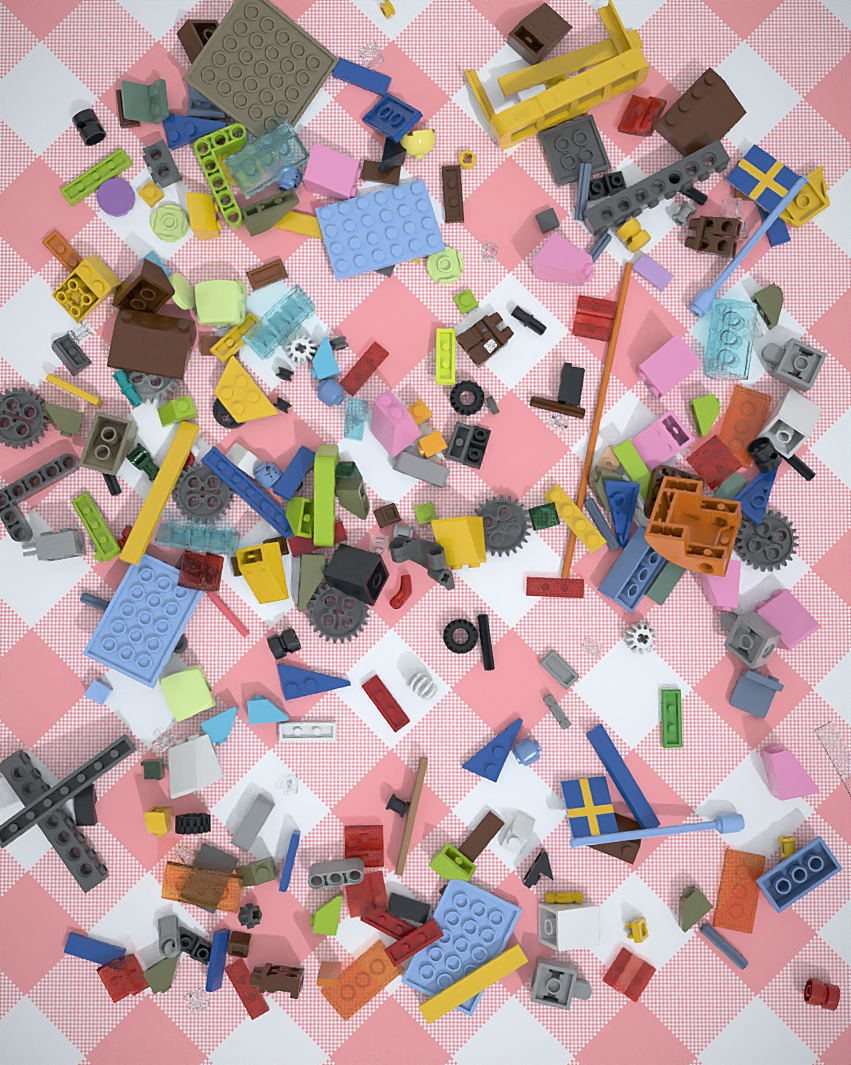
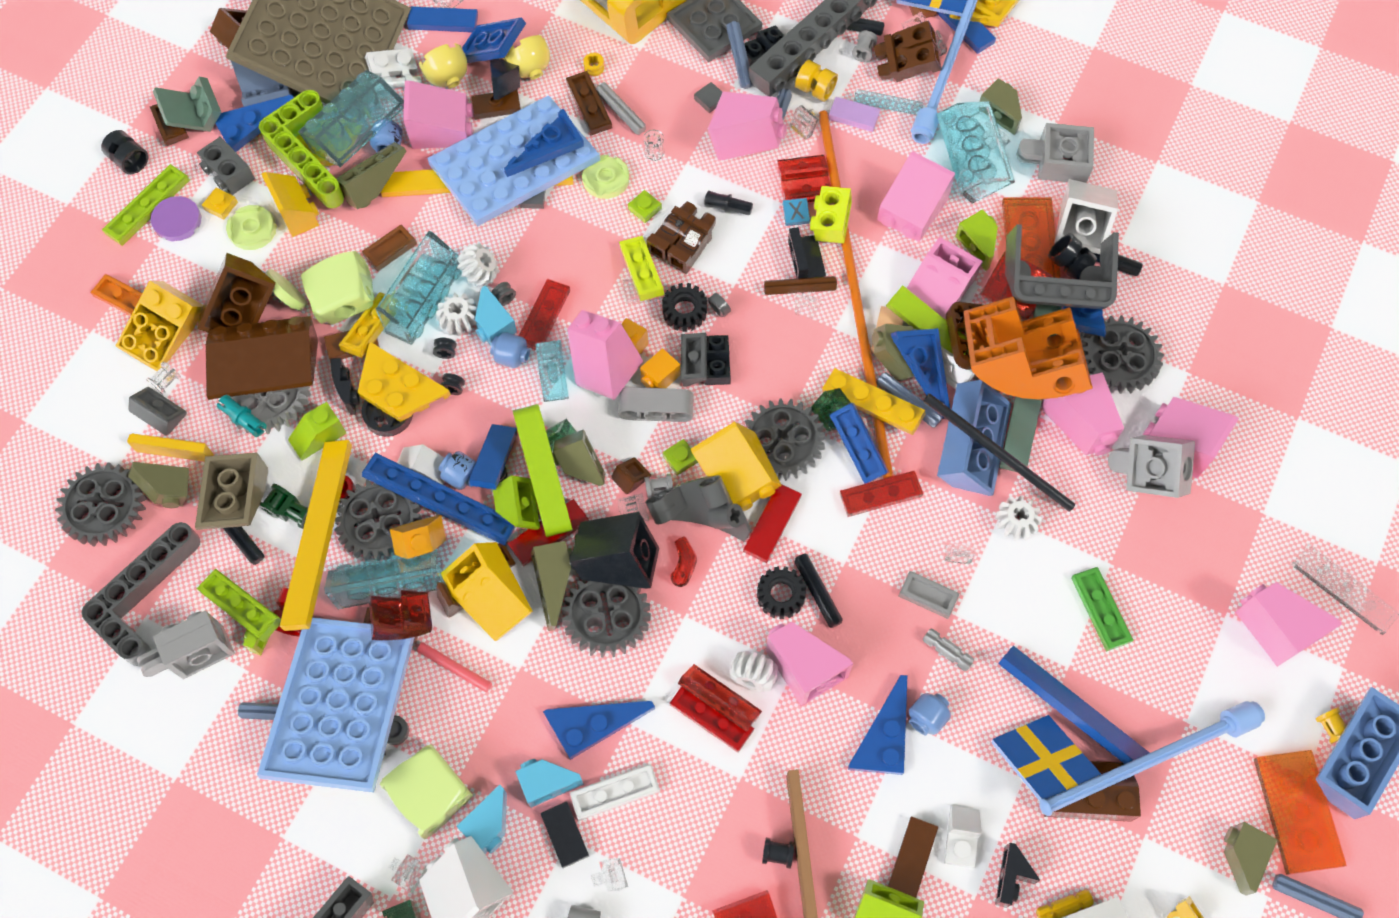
camera: 20 degrees left, 20 degrees down
light blue slope [84,679,113,705] -> none
black wheel [267,627,302,660] -> none
sand blue bracket [729,668,784,718] -> none
none -> black slope [331,358,360,415]
none -> white plate [365,48,422,91]
none -> light orange slope [390,515,446,559]
none -> light yellow cylinder [419,43,467,89]
none -> white gear [457,243,500,287]
none -> blue wing [504,109,584,177]
none -> black tile [540,801,590,869]
none -> light grey axle [596,82,646,135]
none -> clear red tile [678,664,762,732]
none -> red tile [743,484,802,563]
none -> bright pink slope [766,622,853,707]
none -> dark azure tile [782,198,810,226]
none -> clear tile [789,105,820,140]
none -> neon yellow brick [810,186,852,244]
none -> blue tile [830,403,889,484]
none -> clear light blue axle [854,89,923,115]
none -> black piece [923,393,1076,512]
none -> dark grey windscreen [1005,224,1119,309]

